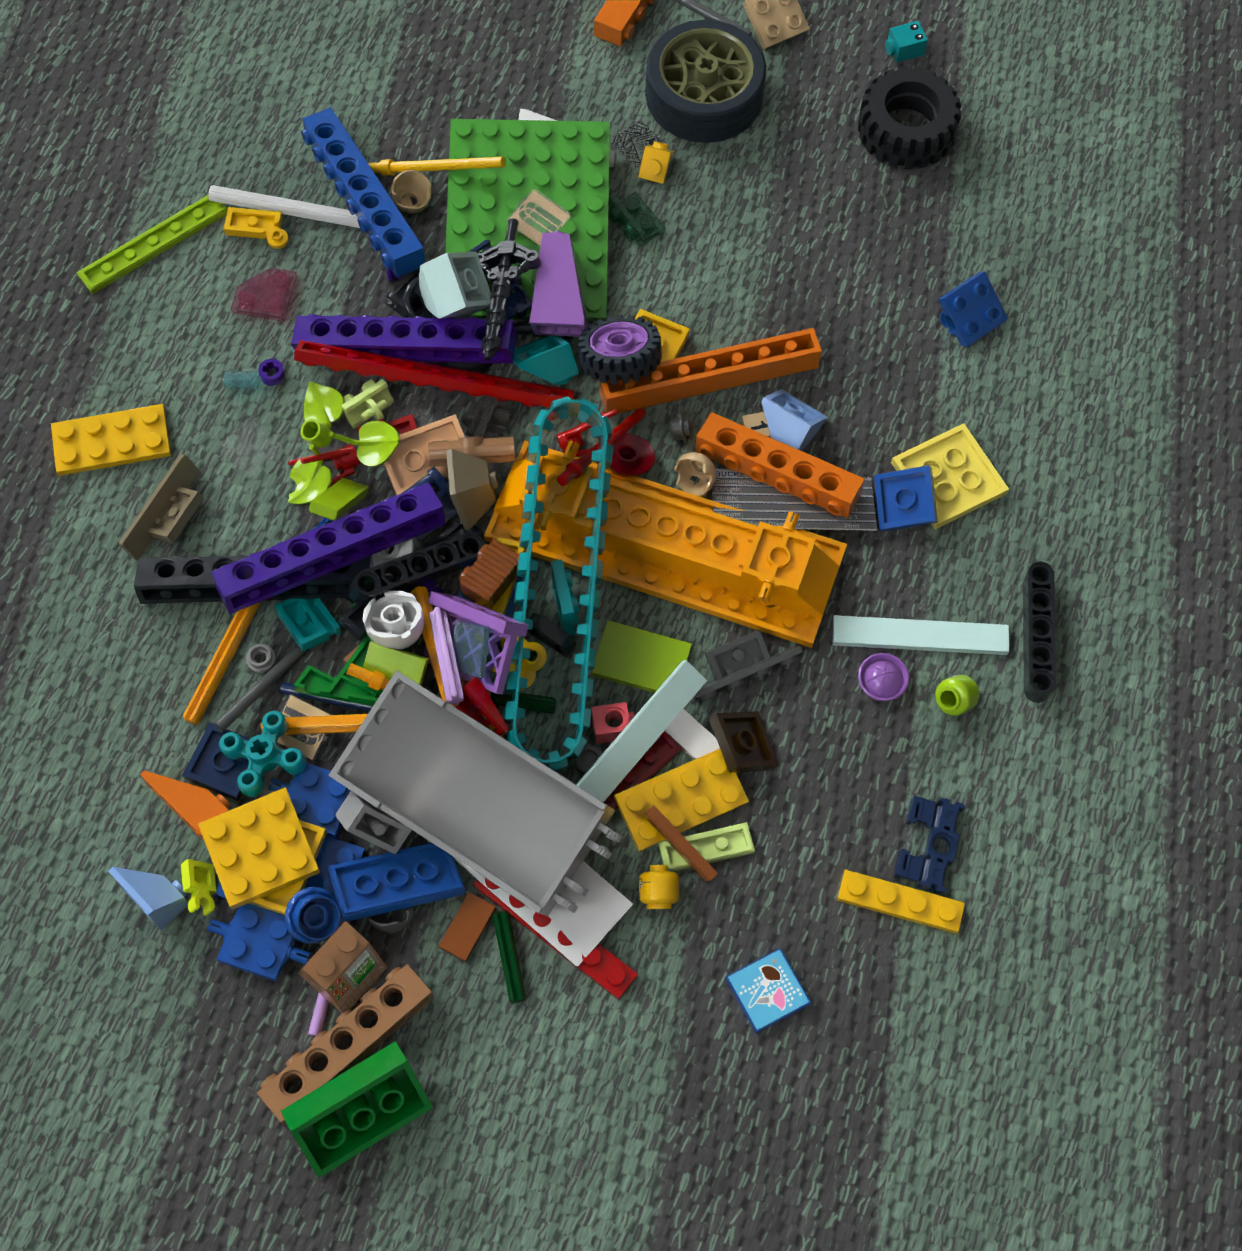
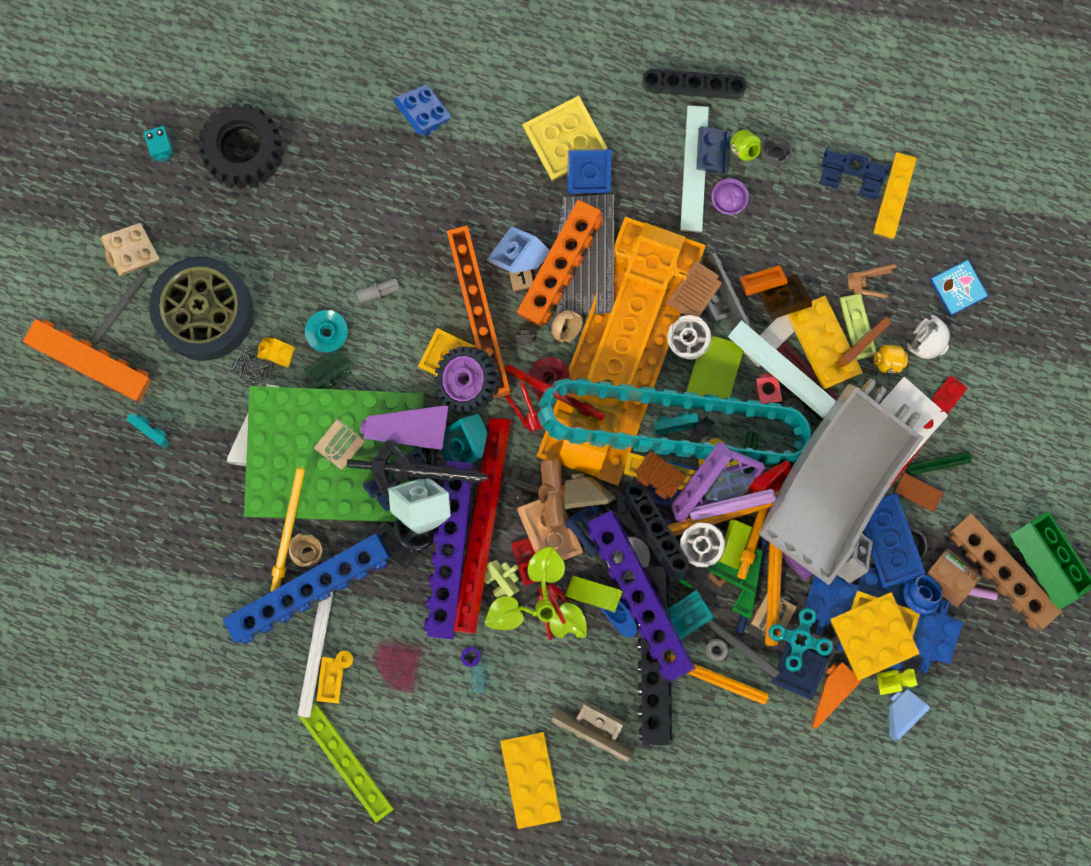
camera: 85 degrees left, 15 degrees up
none -> teal plate [126,413,170,449]
none -> teal dish [305,310,348,353]
none -> light grey axle [356,279,399,304]
none -> medium nougat window [667,261,722,317]
none -> white cylinder [667,315,711,360]
none -> dark blue plate [696,126,730,174]
none -> orange tile [739,265,787,296]
none -> dark grey hair [760,134,793,166]
none -> medium nougat plant [848,264,897,298]
none -> white cylinder [907,315,950,359]

